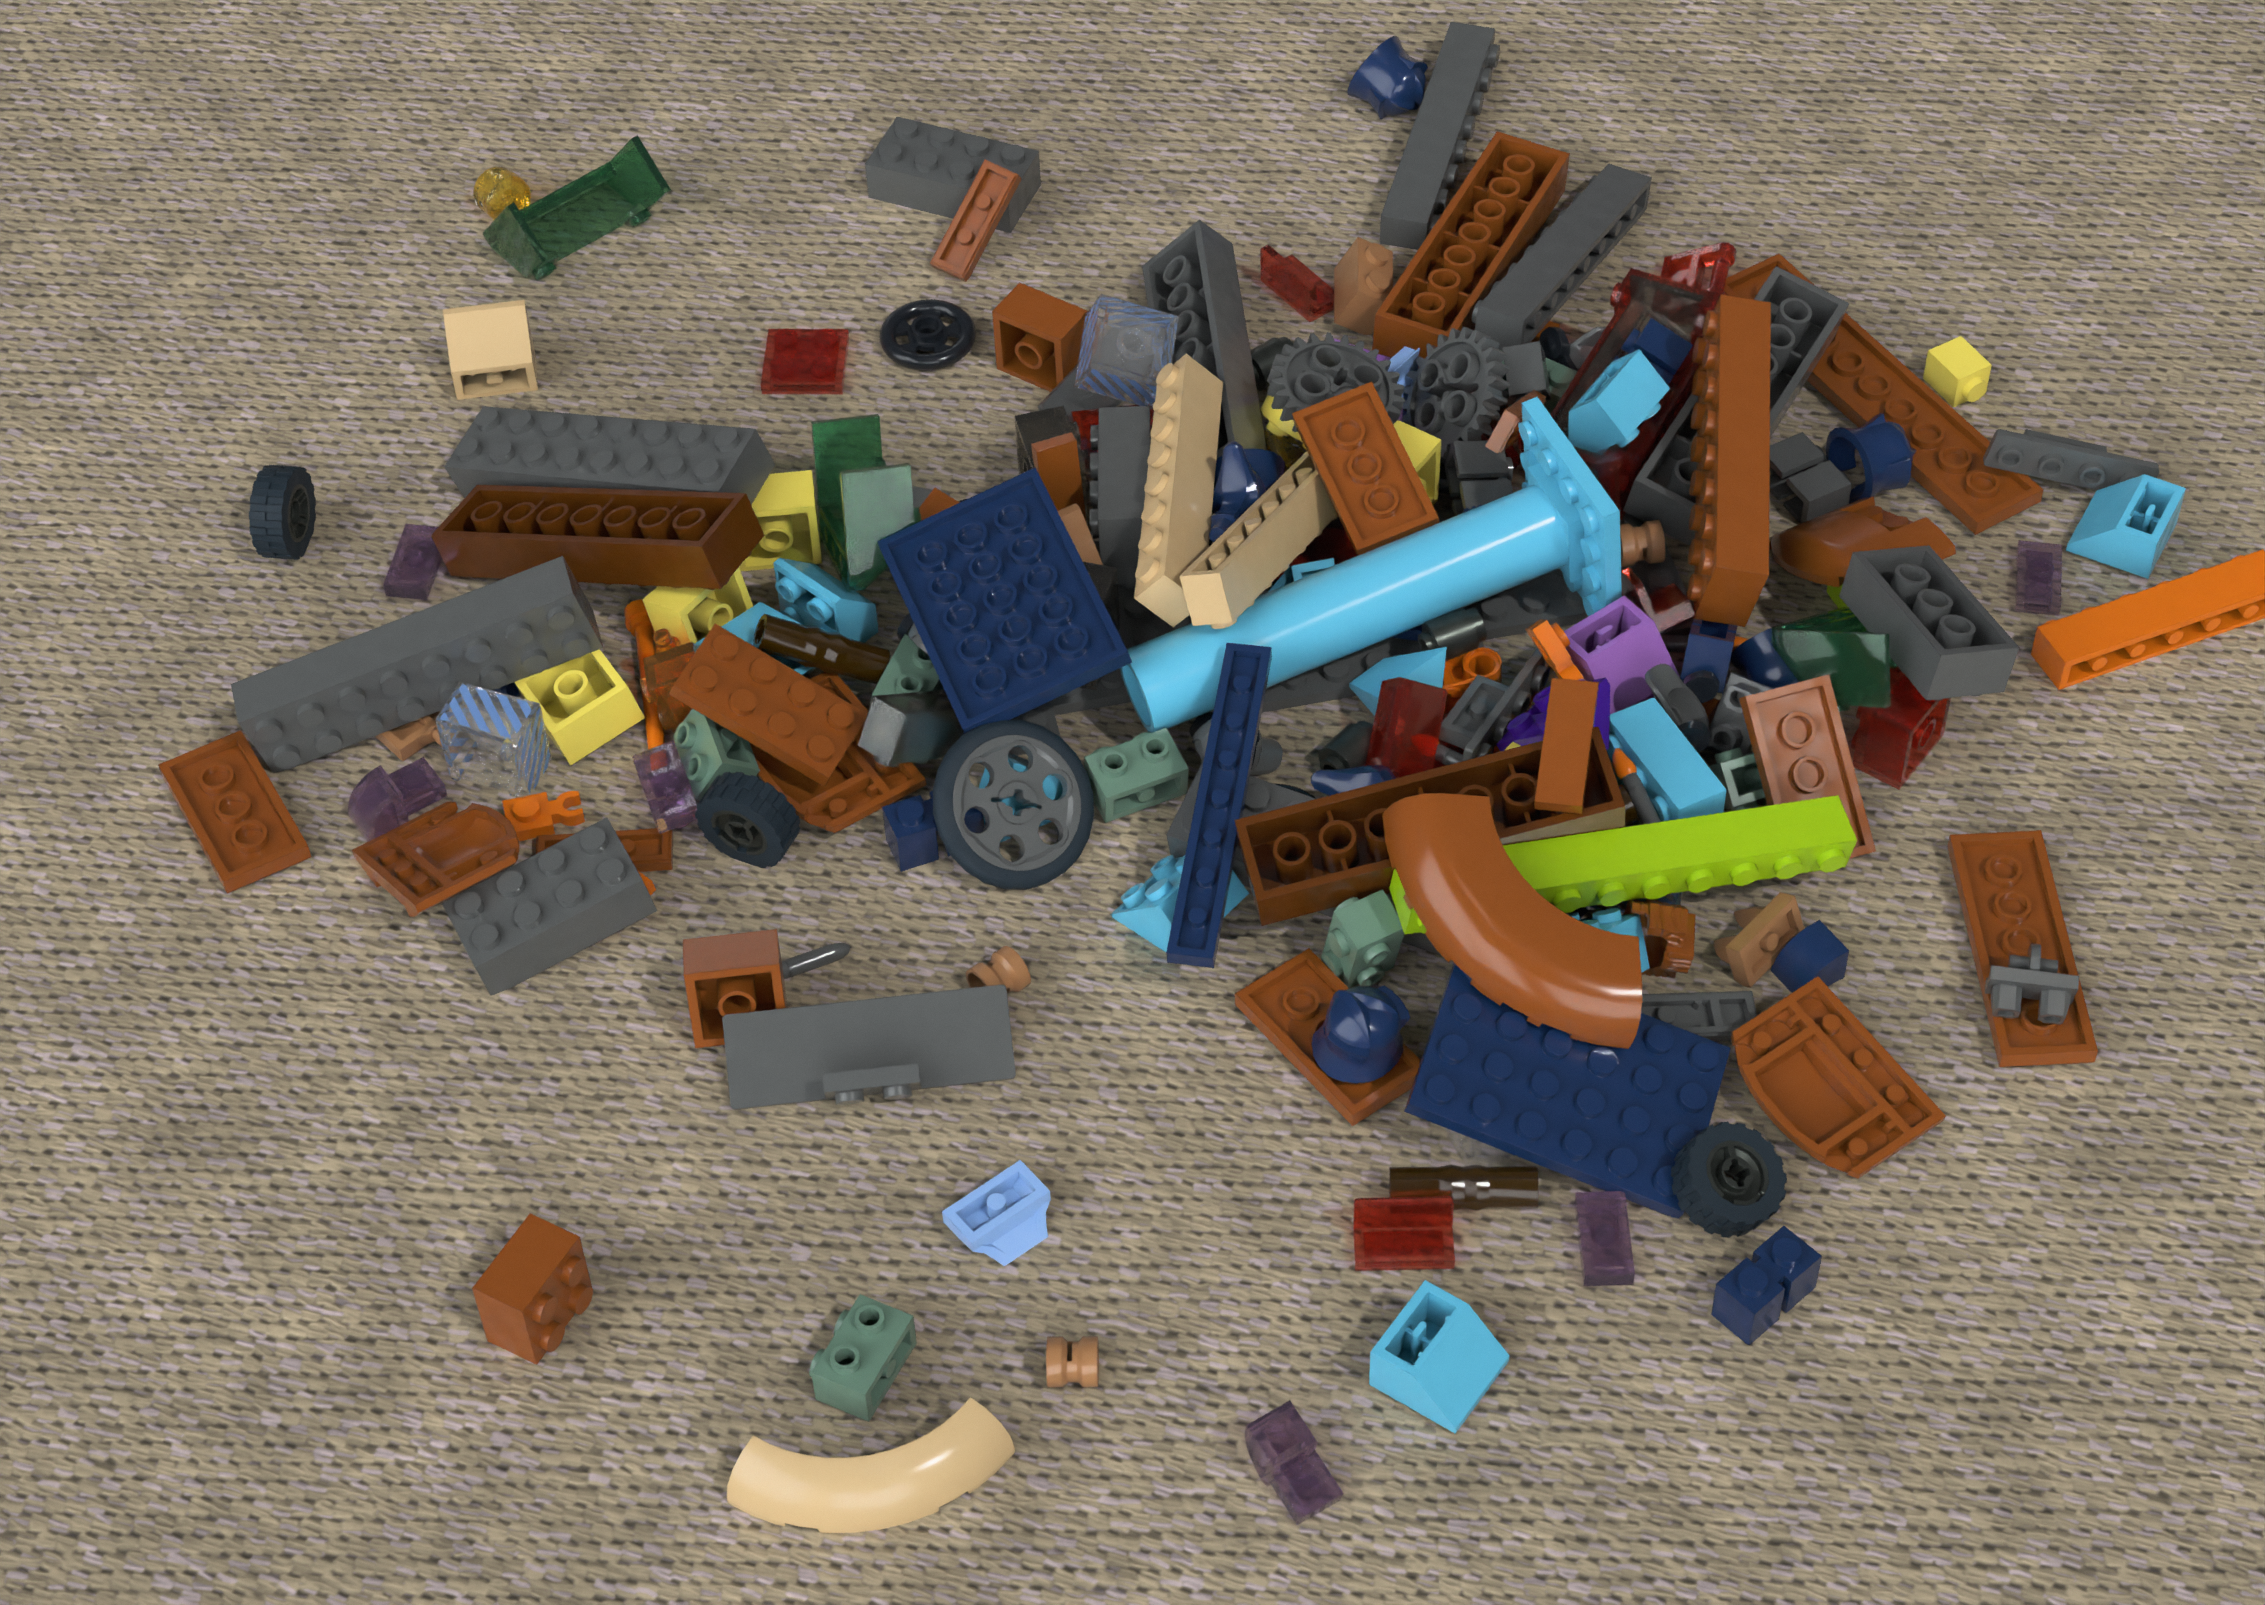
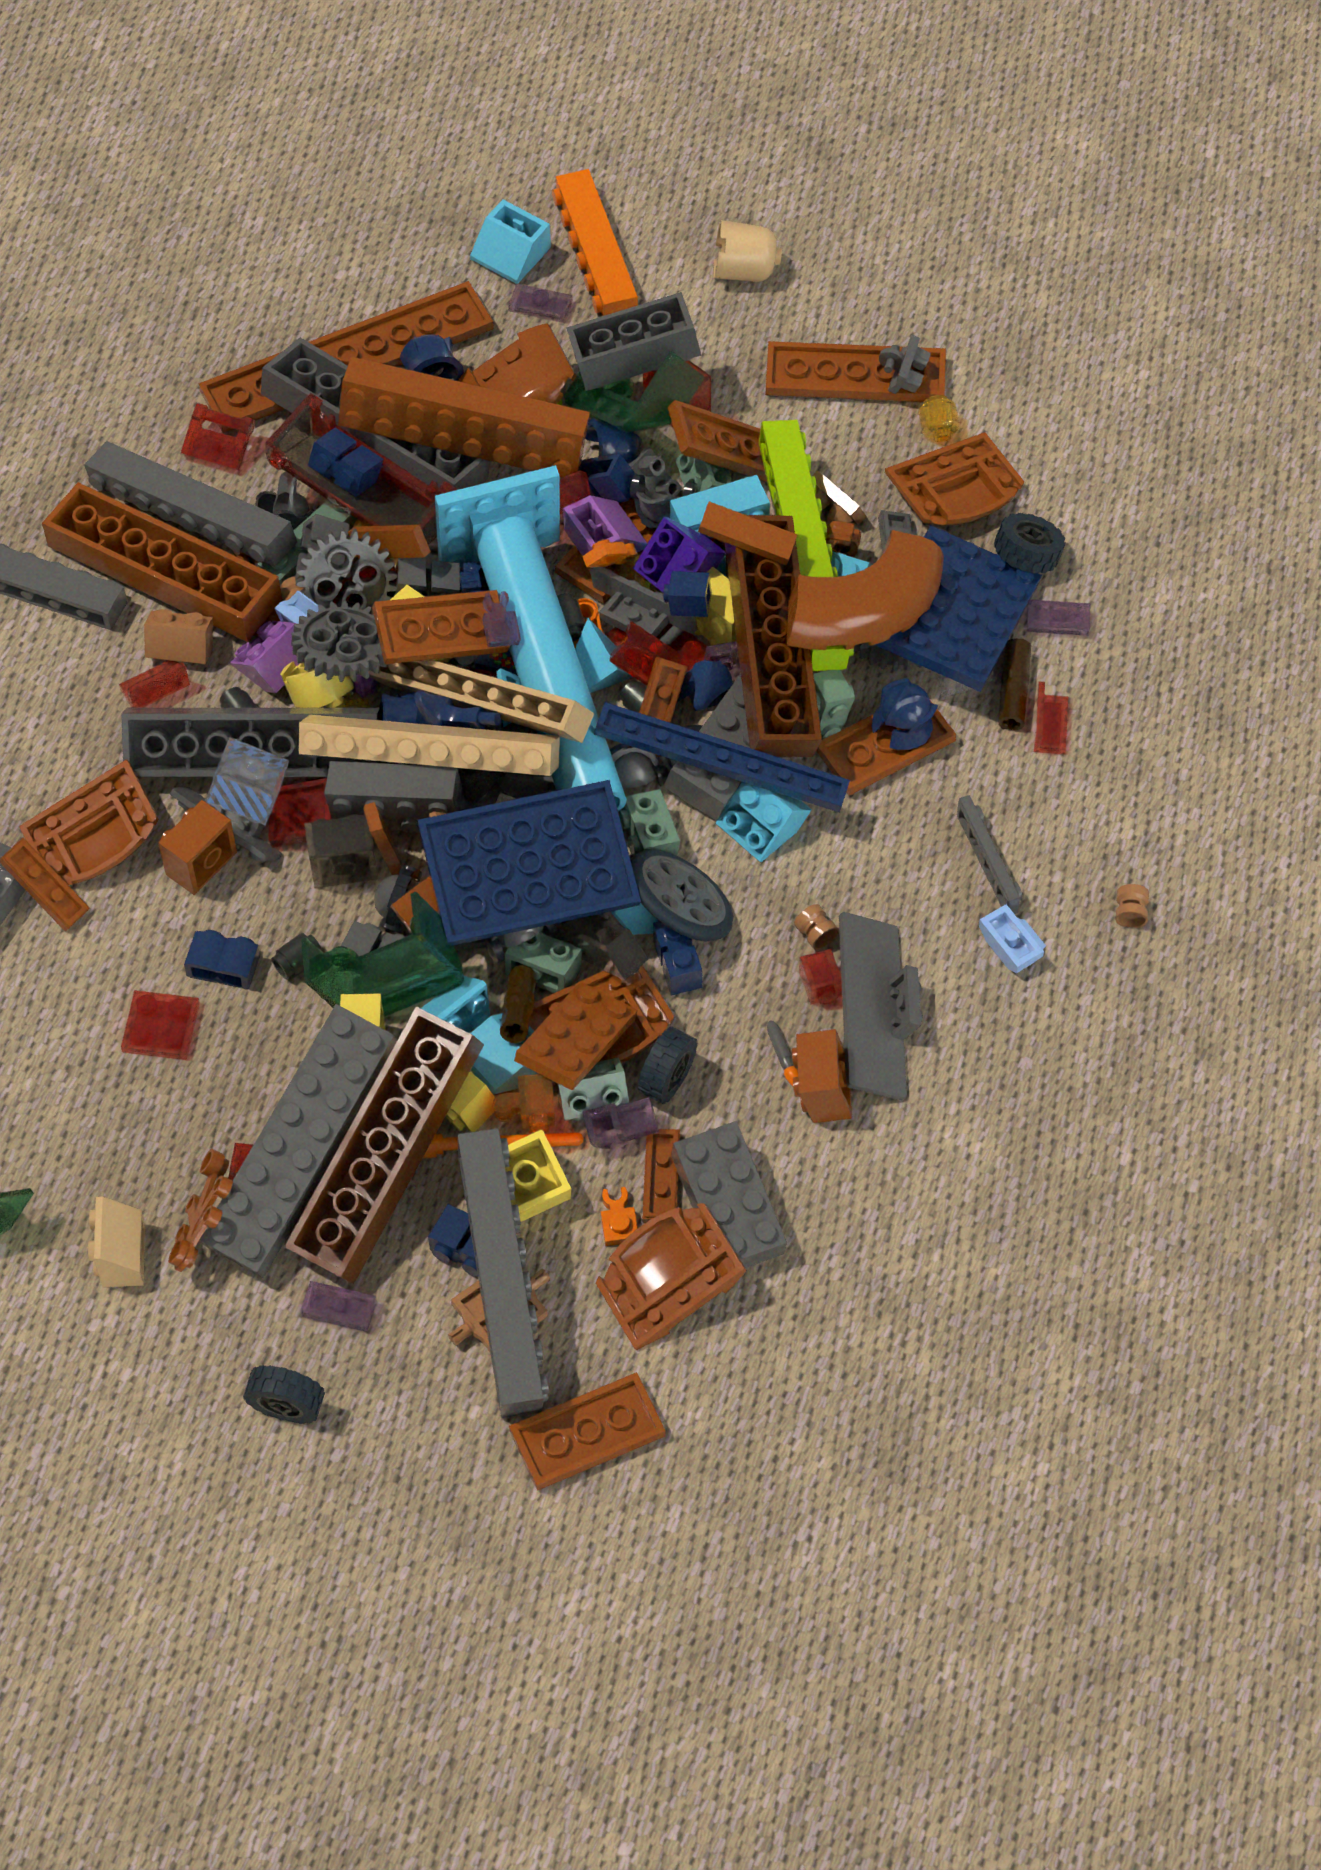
camera: 85 degrees left, 10 degrees up
clear purple brick [348,757,447,842] -> none
clear container [435,682,552,797] -> none
dark orange brick [472,1213,593,1365] -> none
tan brick [727,1397,1015,1533] -> none
sand green brick [809,1294,917,1422] -> none
black plate [880,299,976,370] -> none
clear purple brick [1245,1400,1344,1525] -> none
medium azure slope [1369,1280,1510,1434] -> none
medium azure slope [1568,349,1670,459] -> none
dark blue piece [1711,1226,1822,1345] -> none
dark blue brick [1771,920,1849,993] -> none
light yellow brick [1923,336,1992,407] -> none
dark grey bracket [1983,429,2159,490] -> none
none -> dark orange slope [19,759,159,885]
none -> dark orange plant [168,1149,233,1272]
none -> dark blue brick [184,930,260,989]
none -> pearl dark grey brick [271,933,321,979]
none -> clear purple plate [482,591,521,647]
none -> dark orange tile [639,657,688,757]
none -> dark blue brick [663,571,712,617]
none -> tan cylinder [713,220,782,282]
none -> clear red brick [799,949,842,1005]
none -> clear yellow head [918,395,960,442]
none -> dark grey plate [957,795,1022,914]

